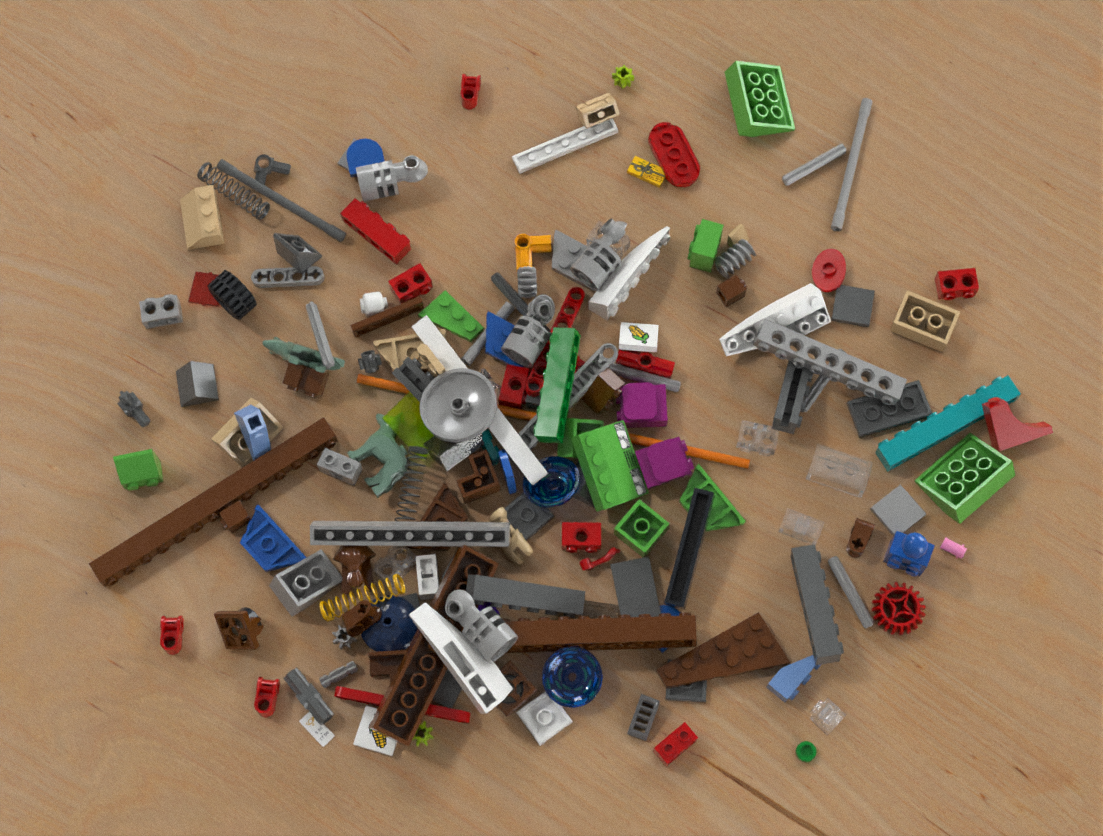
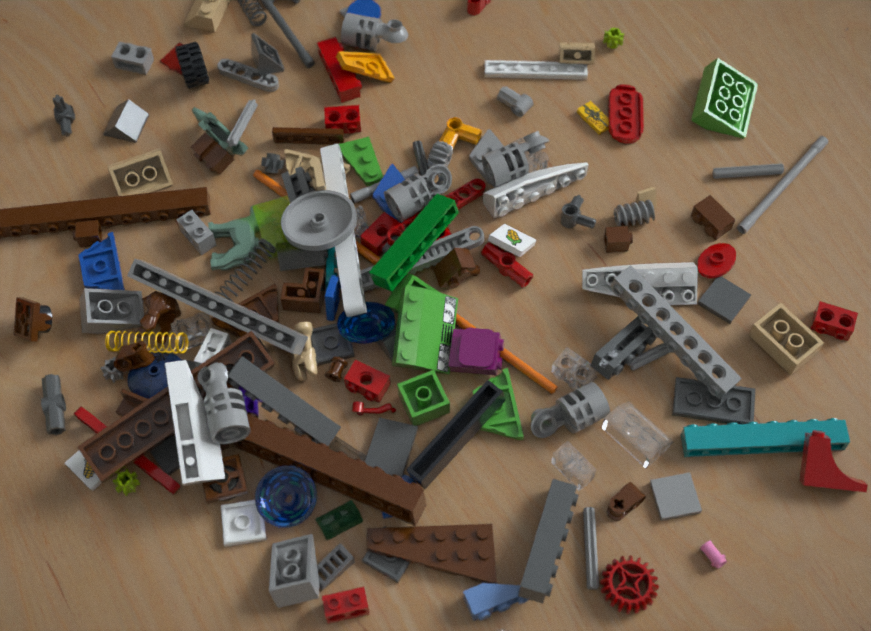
camera: 25 degrees right, 10 degrees down
bright green slope [113,449,164,491] -> none
medium blue slope [234,405,271,461] -> none
red piece [254,677,280,718] -> none
white sticker [299,711,335,747] -> none
light grey axle [319,661,358,688] -> none
white head [360,292,388,317] -> none
light grey axle [609,363,681,392] -> none
magenta brick [616,382,668,428] -> none
bright green brick [687,219,724,273] -> none
blue brick [883,531,935,577] -> none
bright green slope [914,433,1015,524] -> none
none -> light grey slope [269,534,319,608]
none -> clear green slope [315,500,363,541]
none -> reddish brown bush [325,356,348,382]
none -> light orange wing [336,52,394,83]
none -> light grey piece [497,86,534,117]
none -> light grey cylinder [531,382,610,438]
none -> dark grey axle [561,195,596,228]
none -> reddish brown brick [691,195,735,241]

